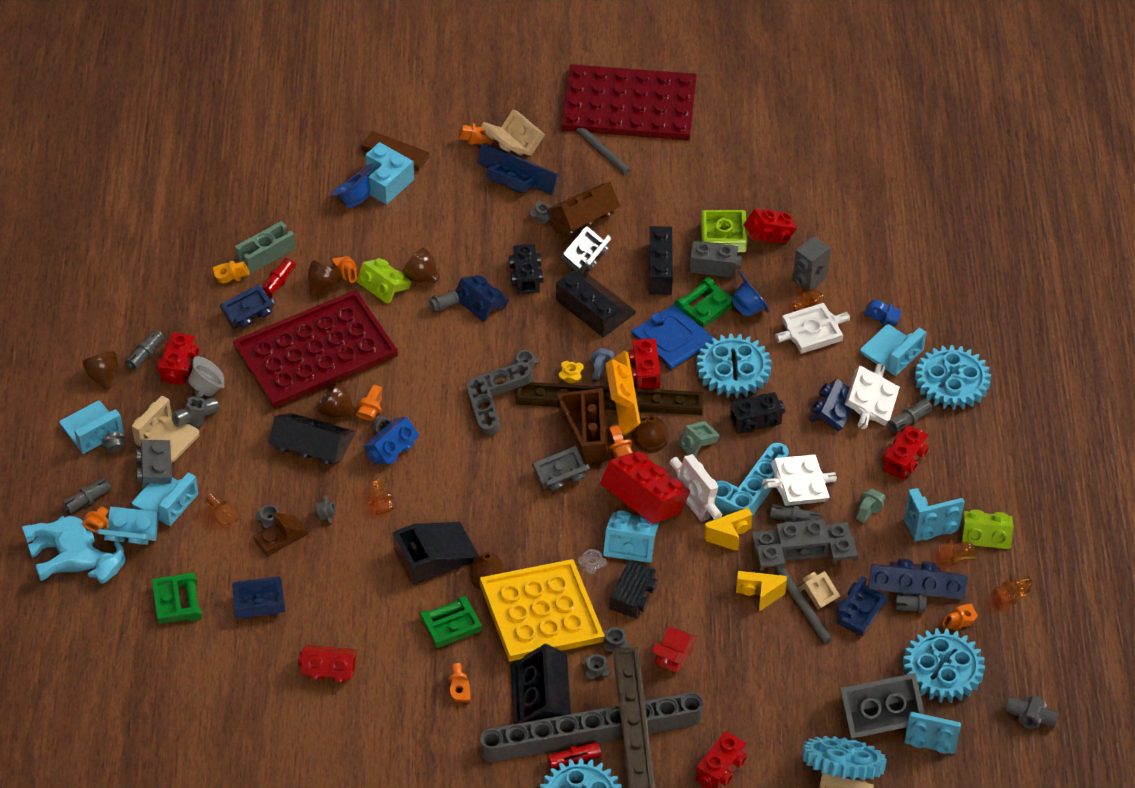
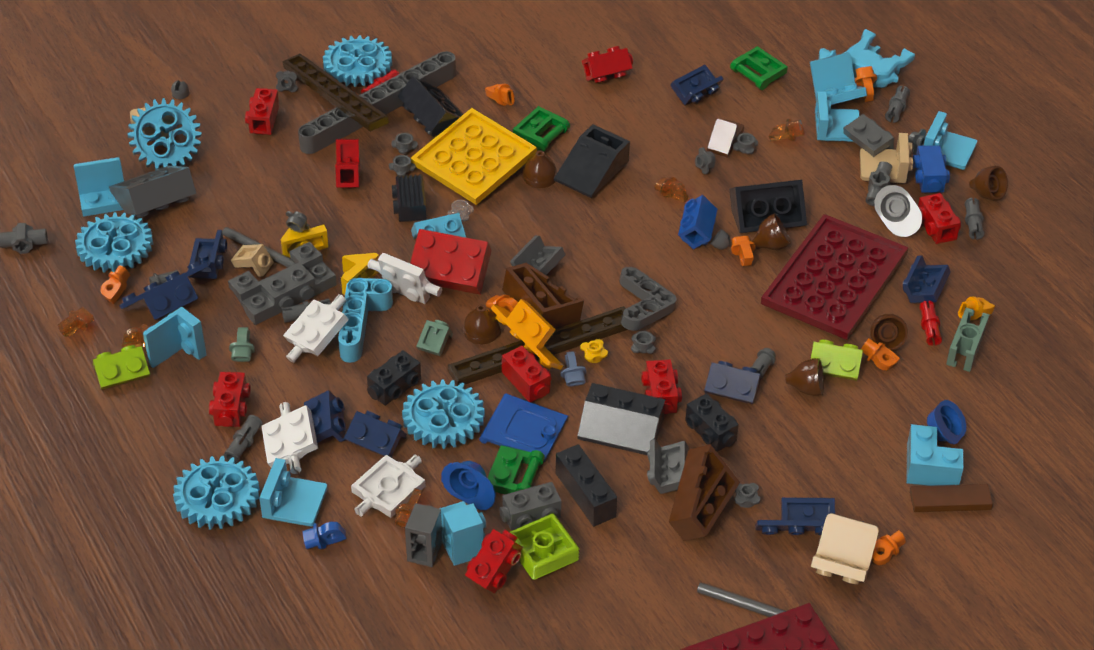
camera: 150 degrees right, 5 degrees down
none -> dark grey plate [286,211,310,232]
none -> dark blue bracket [344,410,407,458]
none -> medium azure brick [440,501,486,566]
none -> red brick [641,359,682,414]
none -> blue brick [913,146,950,193]

